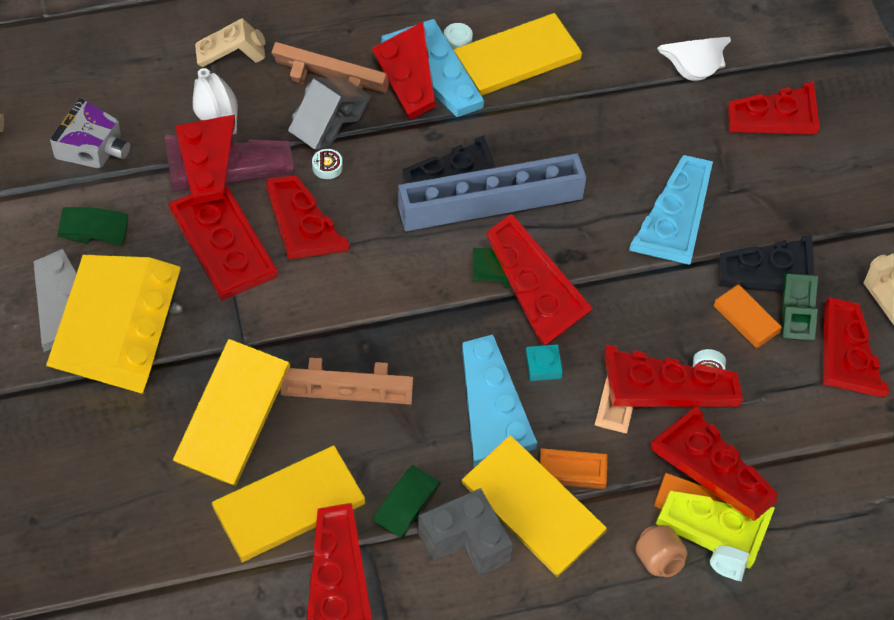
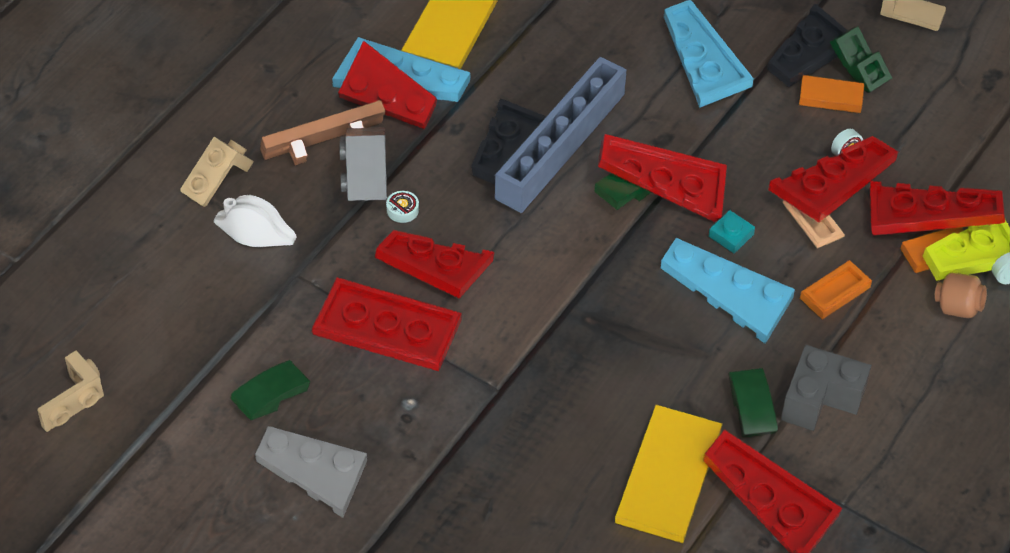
camera: 40 degrees left, 5 degrees down
yellow slope [46,255,181,394] -> none
light grey torso [50,98,130,168] -> none
clear pink wing [164,135,294,190] -> none
yellow tile [173,339,290,487] -> none
red wing [175,114,236,205] -> none
nougat hinge [280,358,413,405] -> none
light aqua tile [444,23,473,49] -> none
yellow tile [462,435,607,578] -> none
red wing [823,297,889,398] -> none

